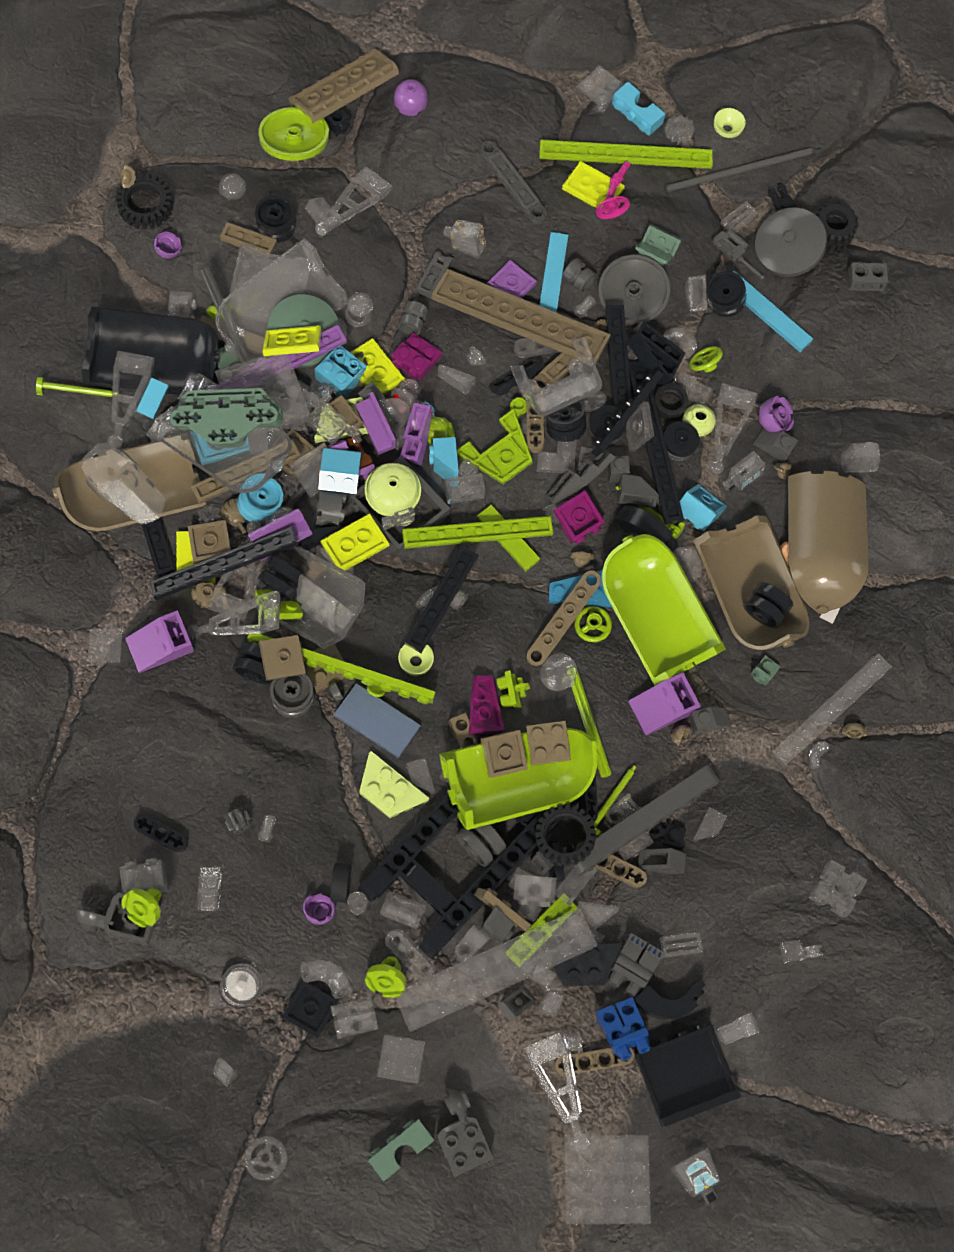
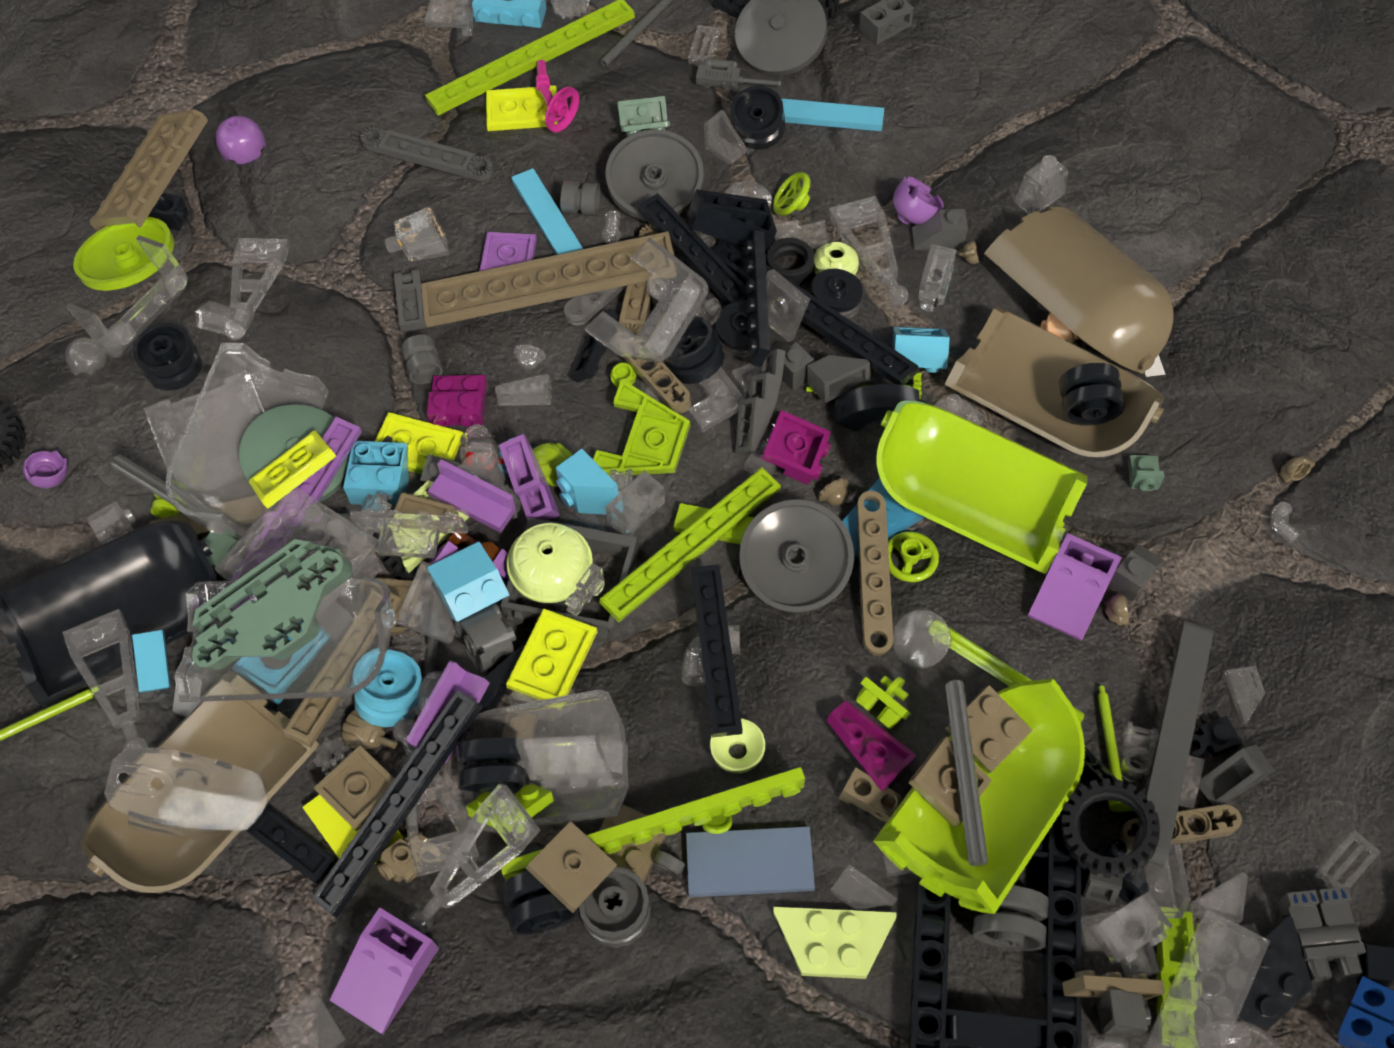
camera: 25 degrees left, 10 degrees down
dark tan plate [220,222,277,258] -> none
clear helmet [345,292,373,327] -> none
clear plate [771,653,892,767] -> none
none -> clear windscreen [66,235,187,358]
none -> dark grey dish [740,499,854,614]
none -> dark grey axle [945,680,988,866]

